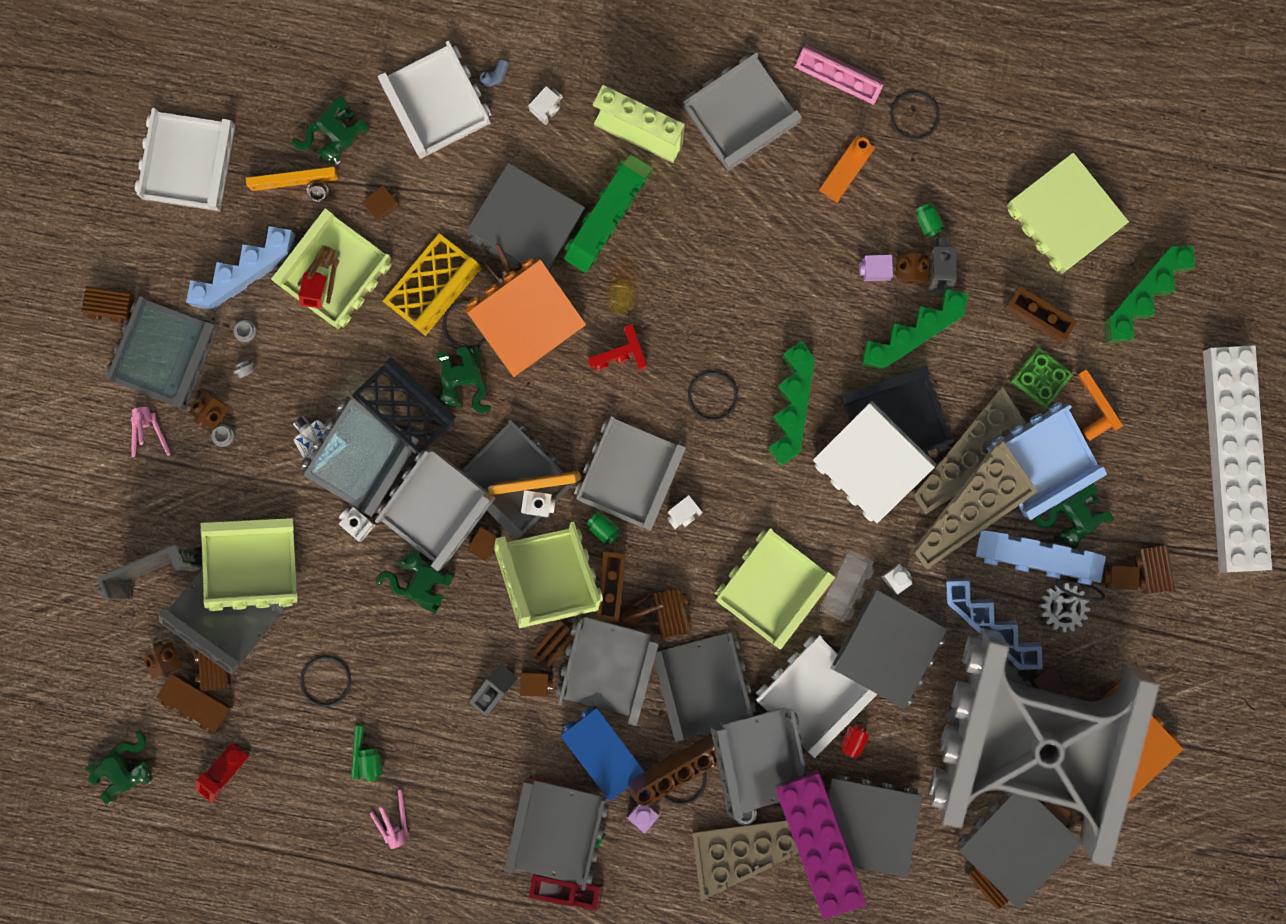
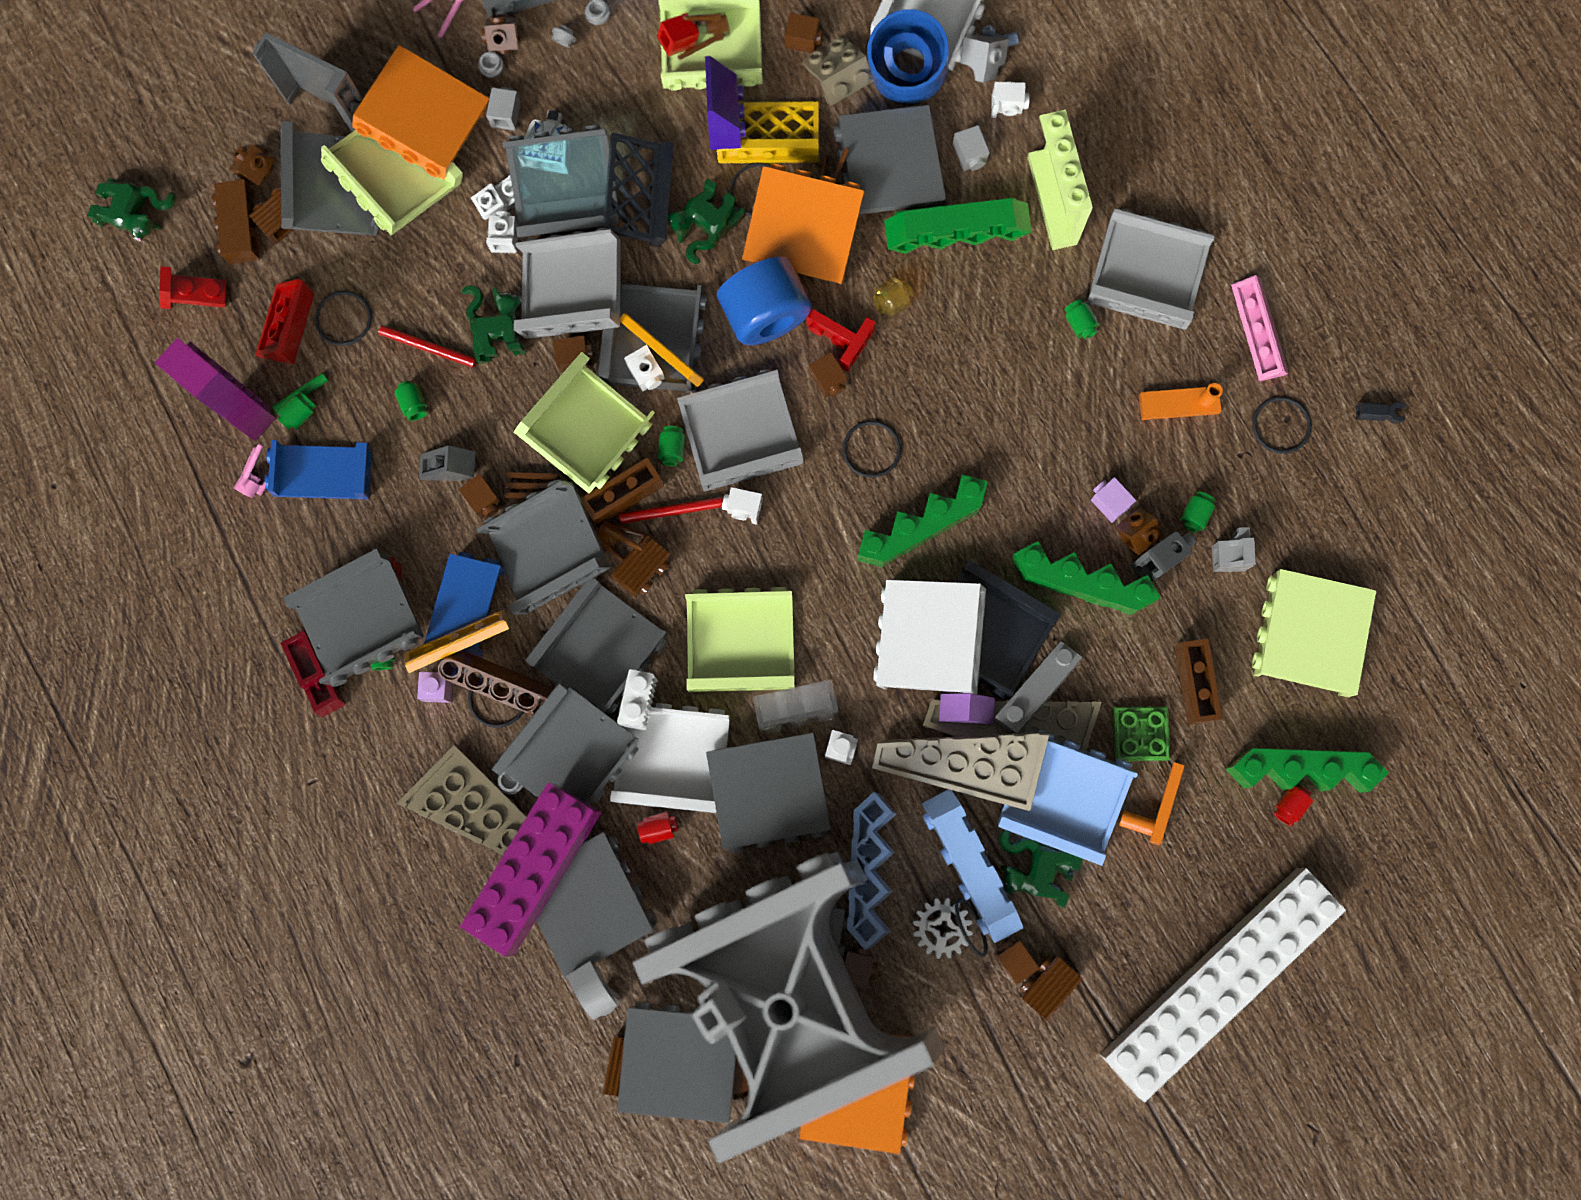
camera: 60 degrees right, 5 degrees down
none -> magenta brick [154,338,276,441]
none -> red slope [255,279,315,365]
none -> blue panel [265,440,372,500]
none -> orange panel [352,45,489,180]
none -> red bar [378,325,477,368]
none -> green brick [394,381,428,421]
none -> light orange tile [405,610,509,673]
none -> white slope [471,176,531,220]
none -> light grey brick [486,87,521,131]
none -> light grey brick [566,961,621,1020]
none -> white brick [617,669,658,731]
none -> red bar [619,497,723,524]
none -> light grey brick [692,980,746,1044]
none -> dark purple slope [705,56,745,150]
none -> blue piece [717,257,812,345]
none -> dark tan bracket [802,37,873,106]
none -> reddish brown brick [809,352,847,398]
none -> blue piece [867,9,949,105]
none -> medium lavender slope [939,693,995,726]
none -> light grey brick [953,126,989,171]
none -> light grey brick [960,34,1009,82]
none -> light grey plate [994,641,1082,734]
none -> green brick [1064,299,1100,340]
none -> light grey brick [1212,527,1256,572]
none -> red brick [1273,785,1314,827]
none -> black bar [1356,402,1405,424]

